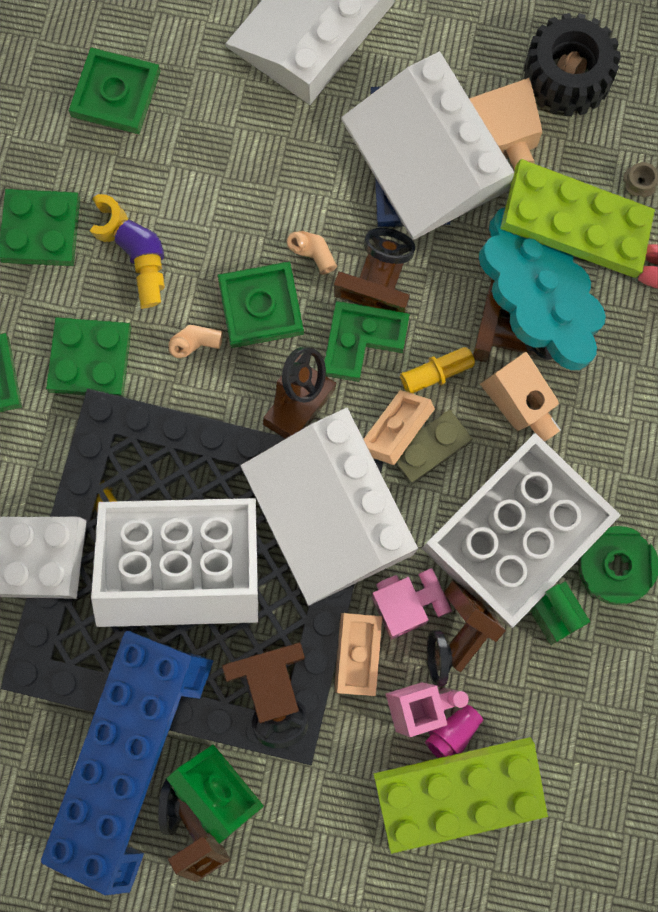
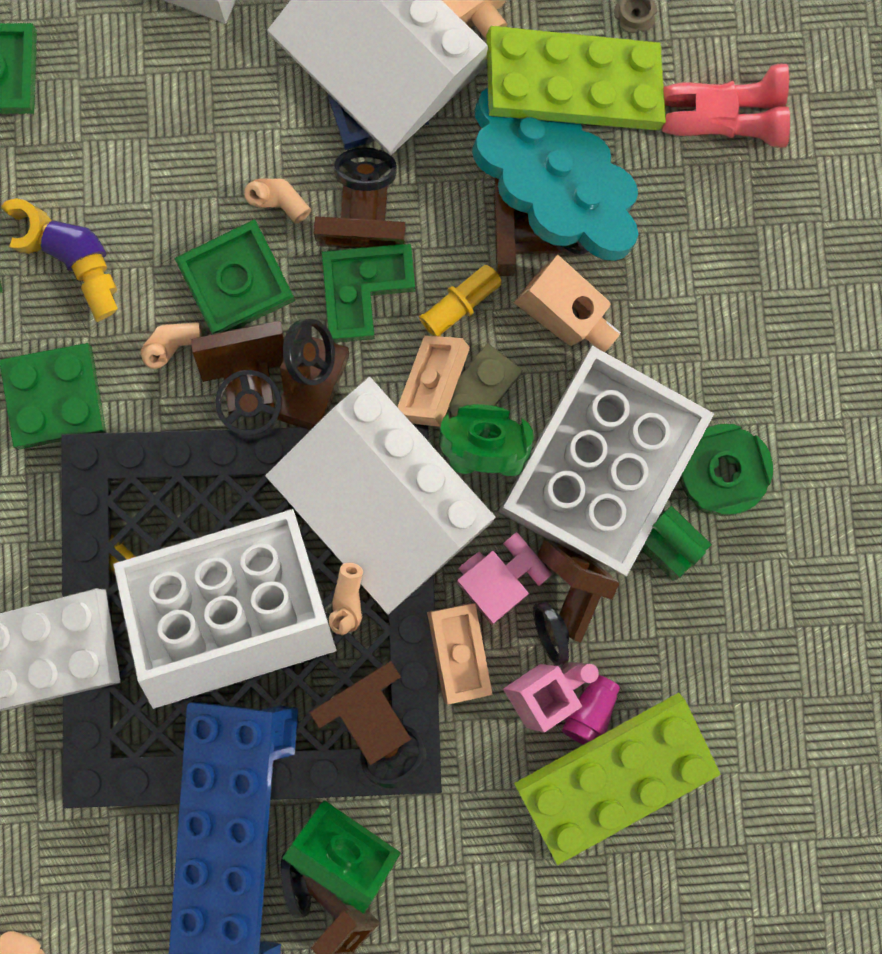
camera: 15 degrees left, 5 degrees up
none -> reddish brown piece [191,321,285,436]
none -> light nougat arm [329,563,363,635]
none -> green plate [439,404,534,476]

